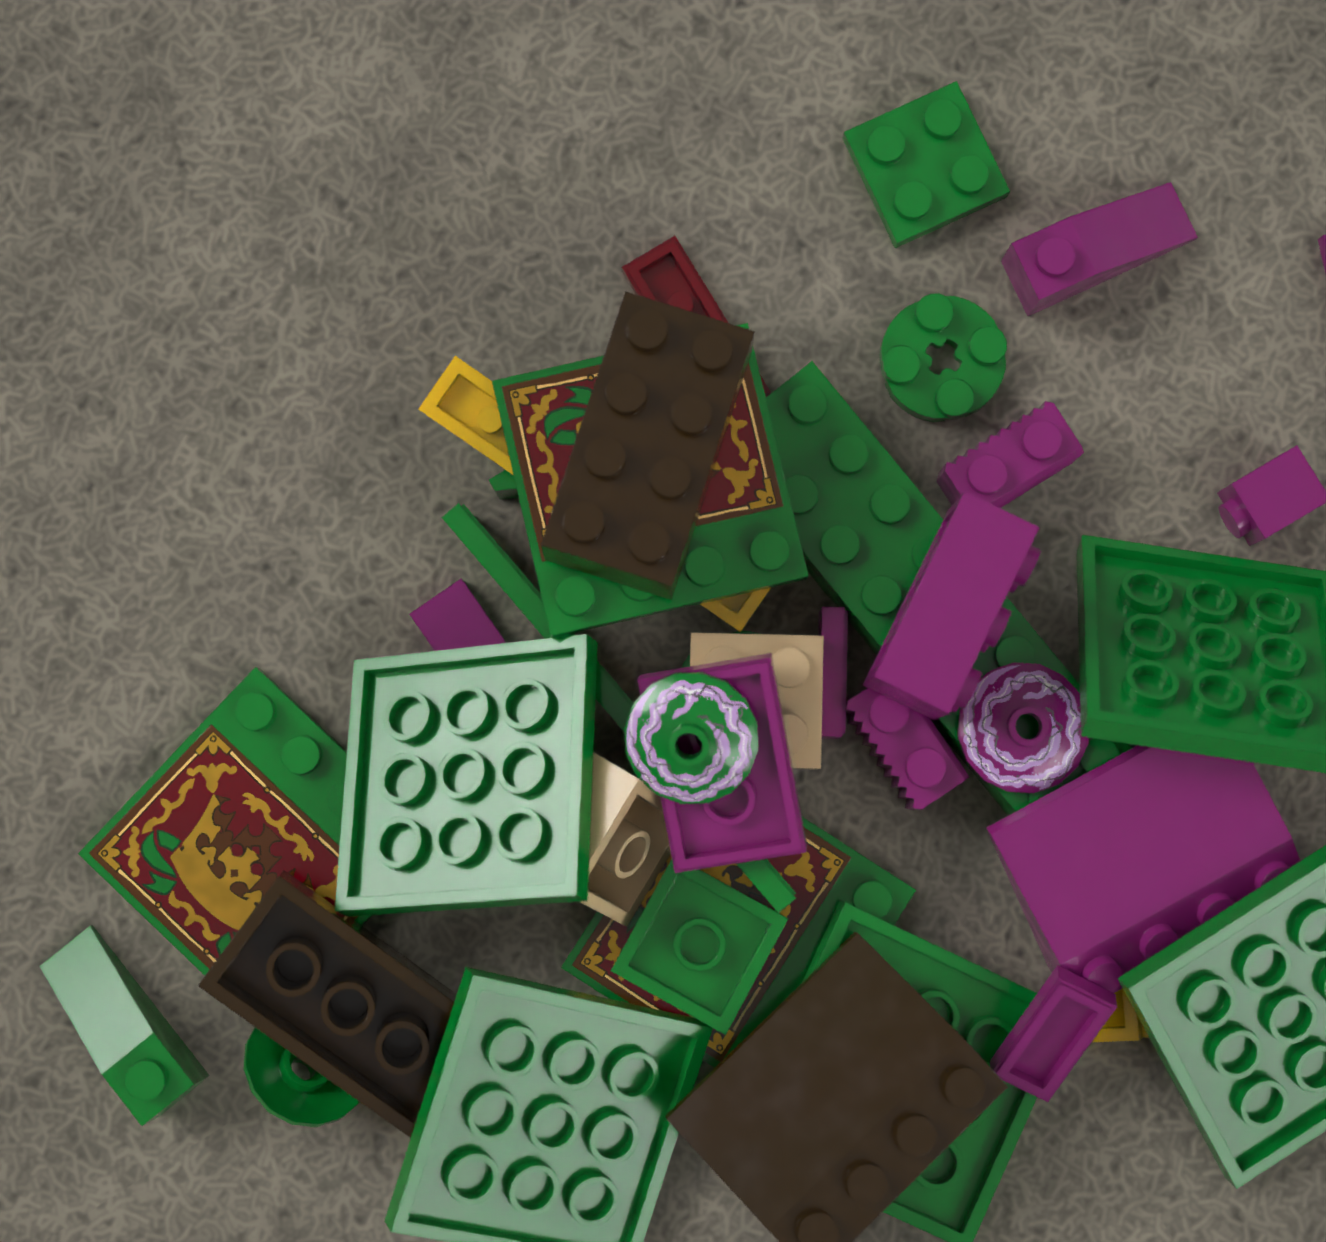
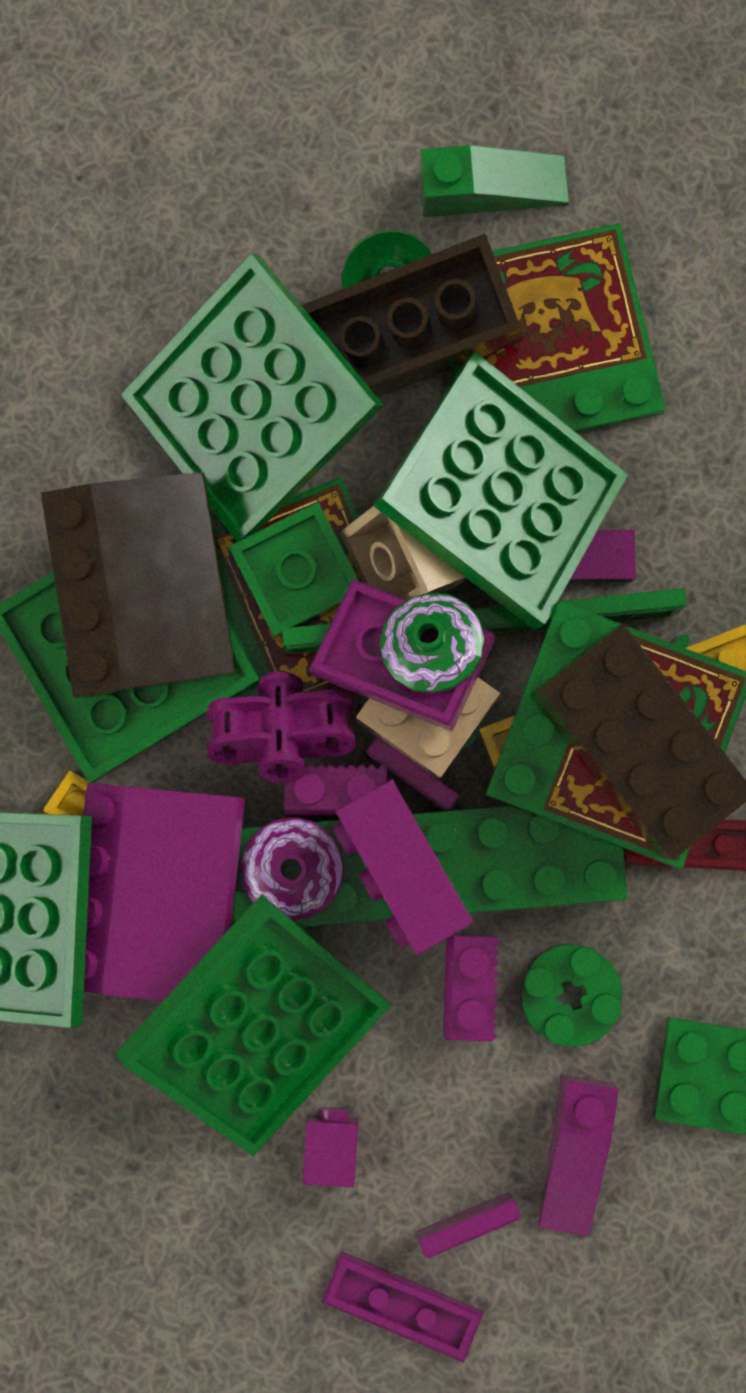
camera: 120 degrees right, 0 degrees up
magenta tile [990,965,1117,1102] -> none
none -> magenta axle [207,672,356,783]
none -> magenta tile [417,1191,521,1259]

